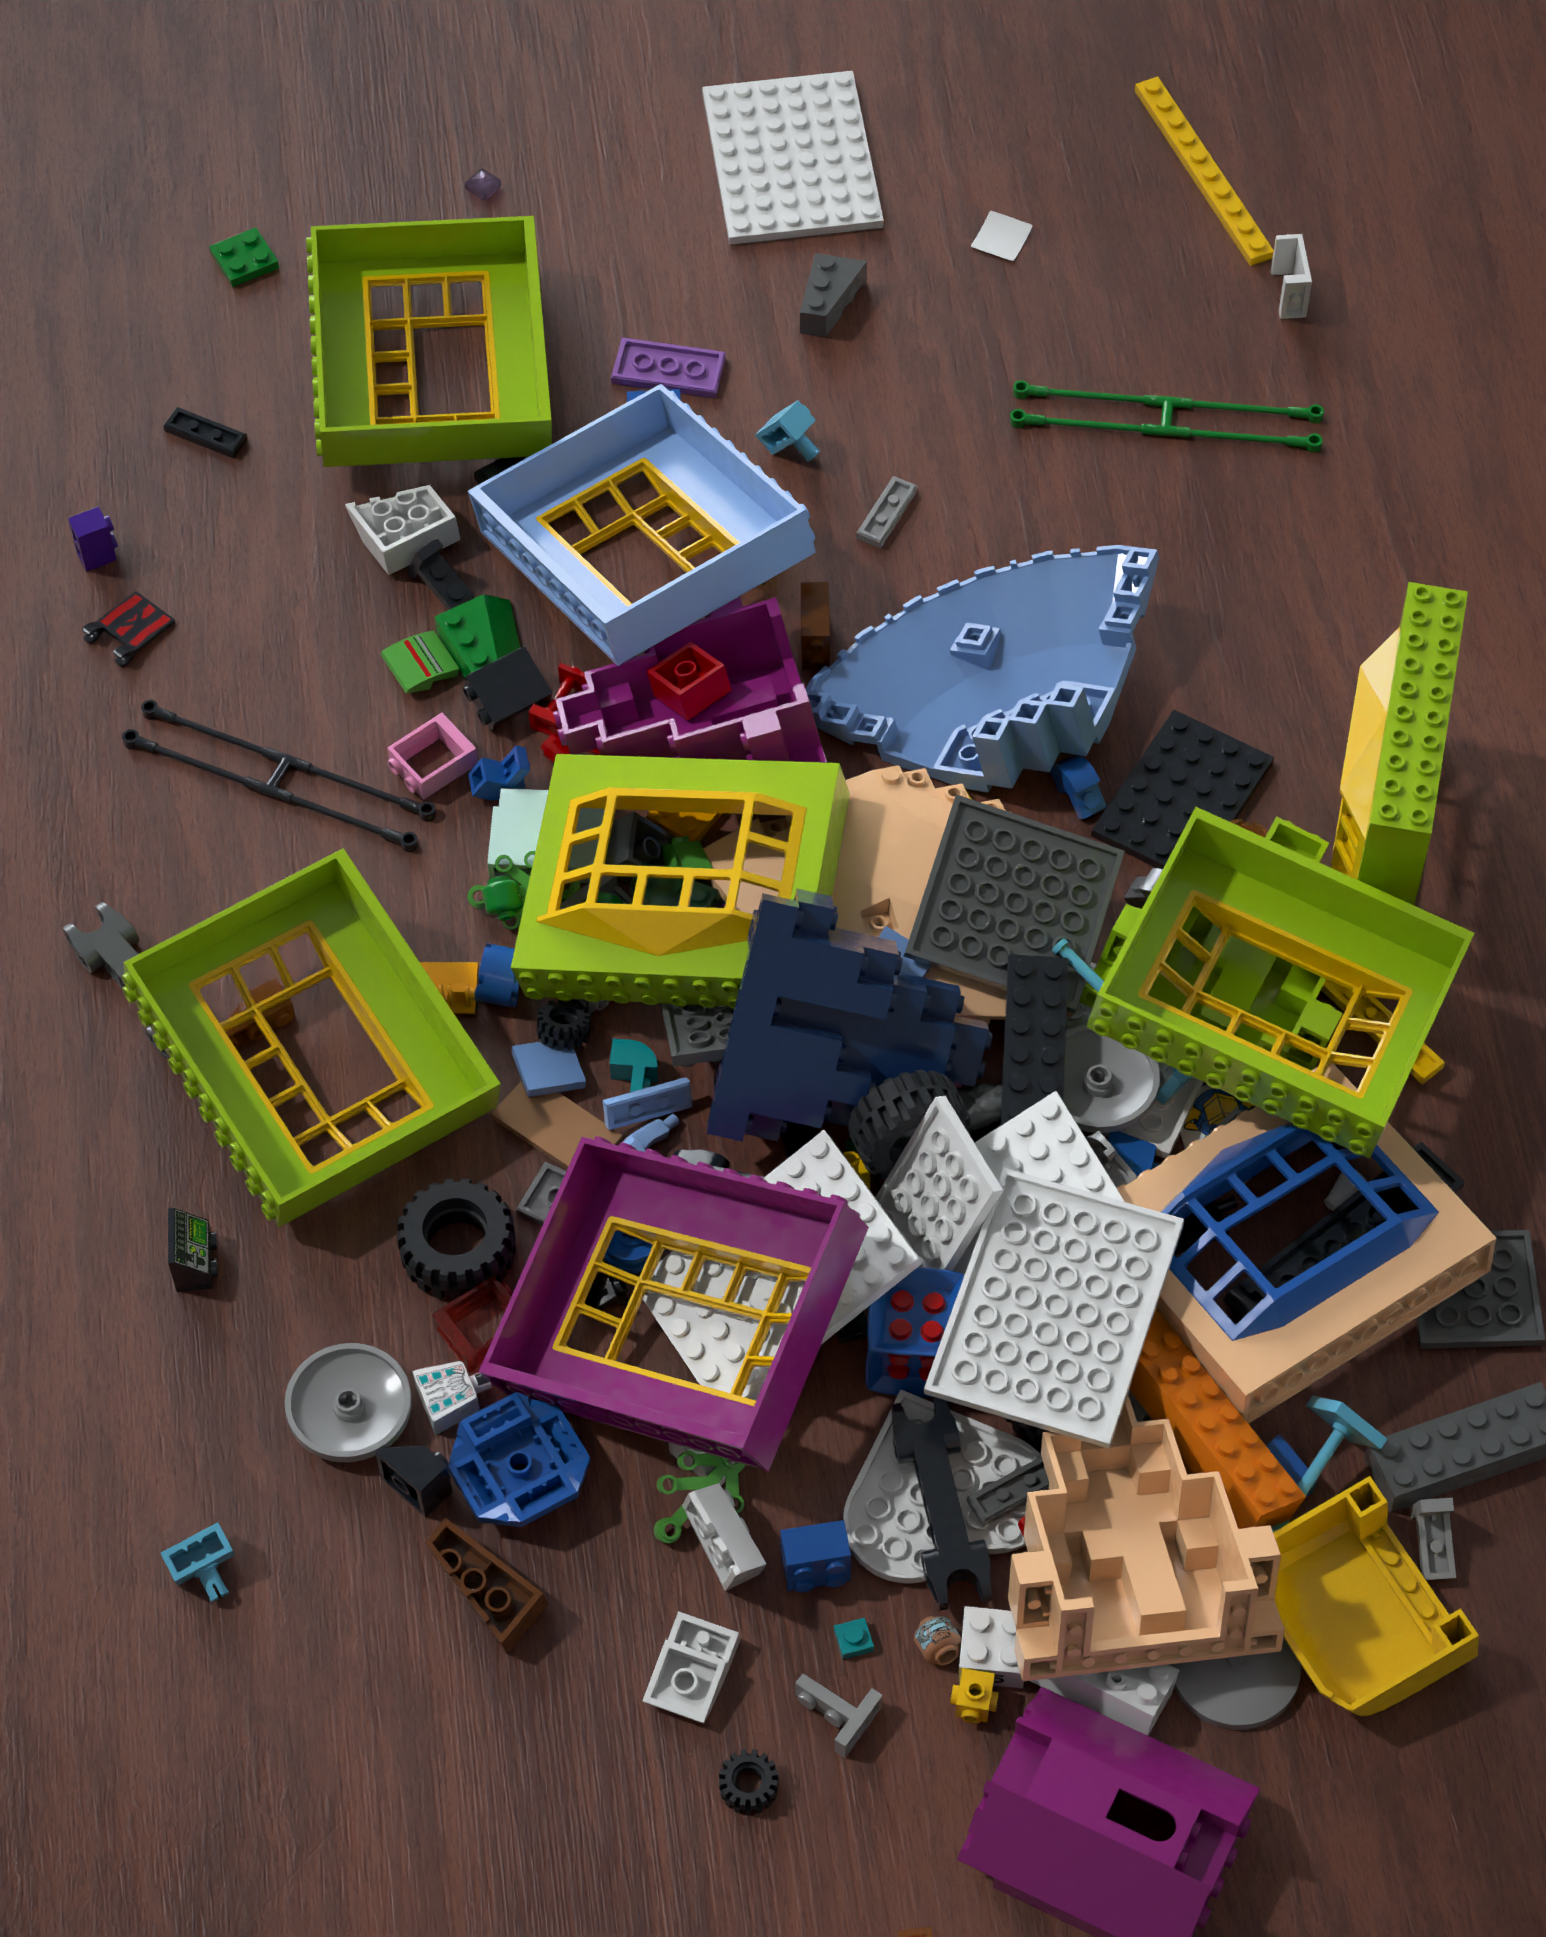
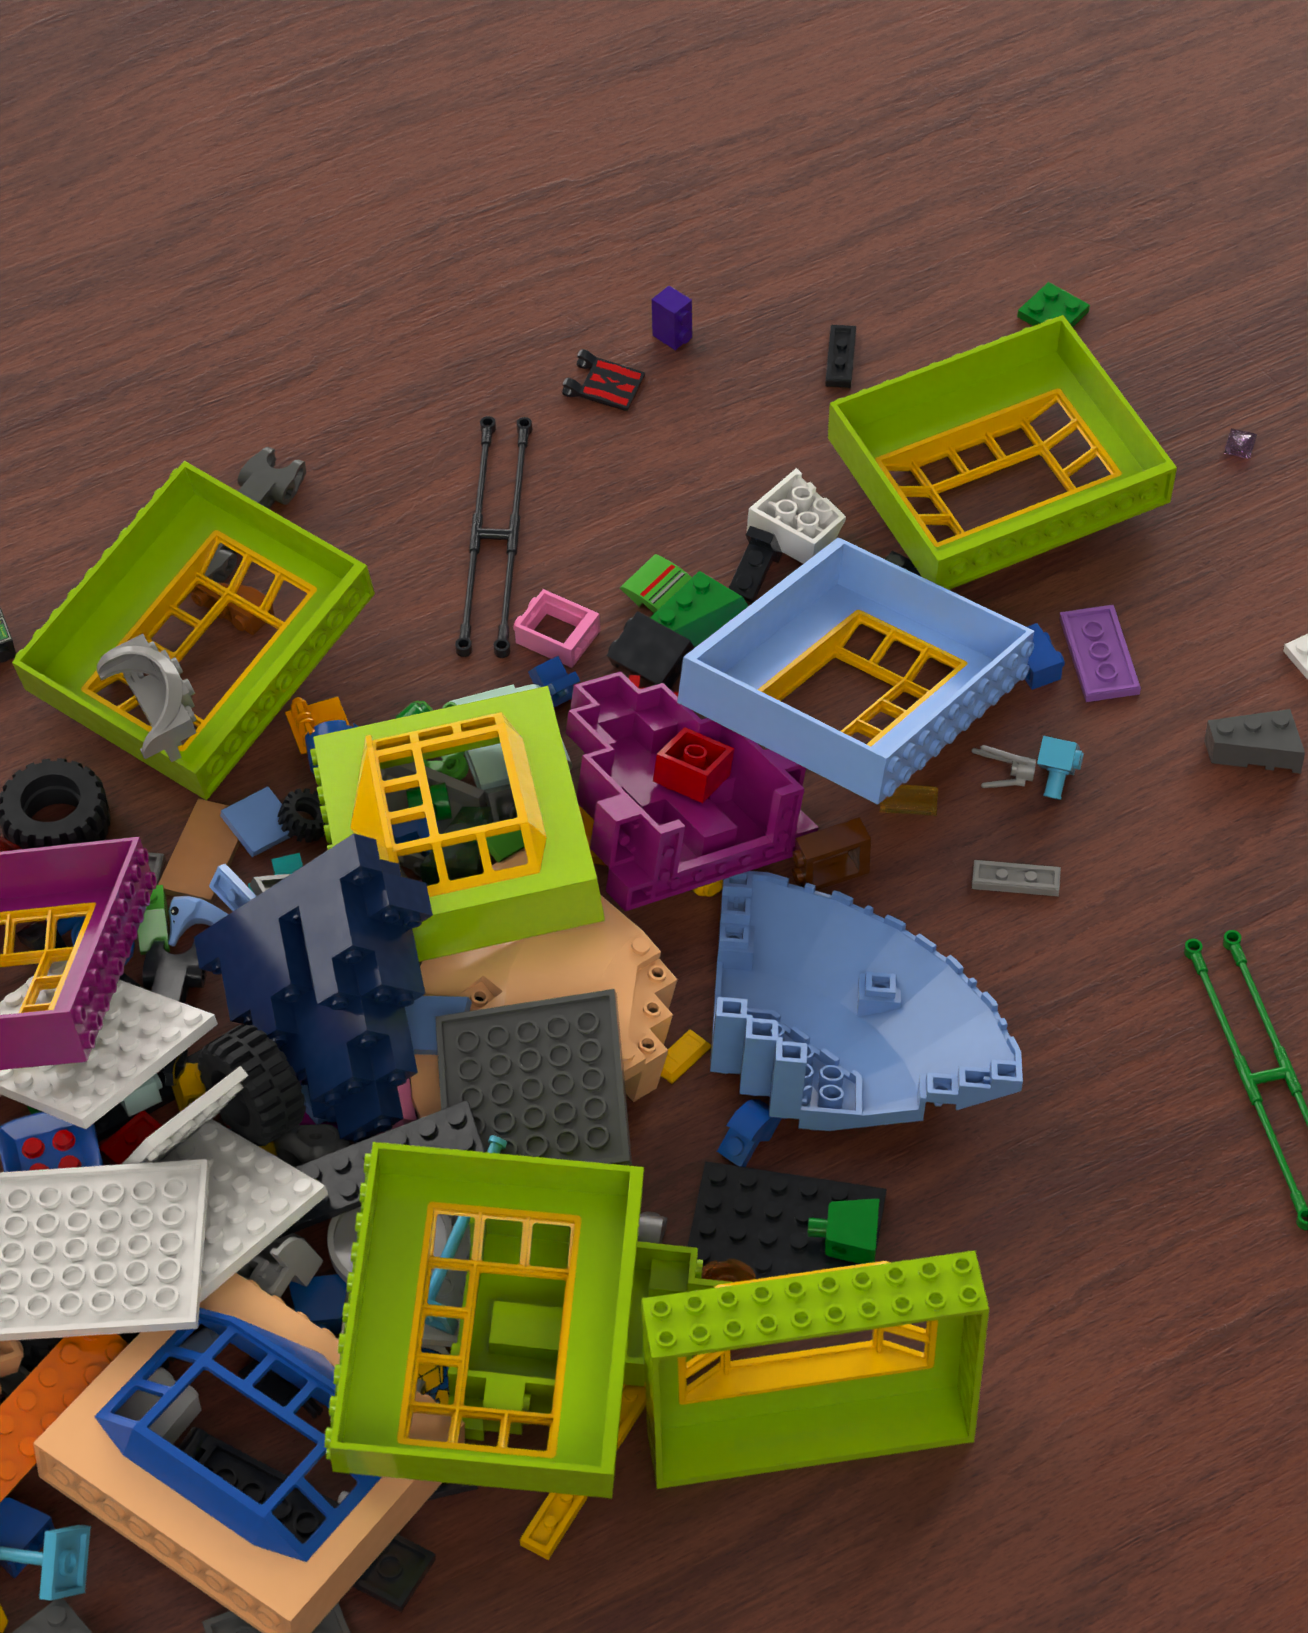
camera: 70 degrees right, 5 degrees down
none -> light grey piece [97,634,197,762]
none -> green torso [808,1199,879,1264]
none -> light grey plant [972,745,1036,788]

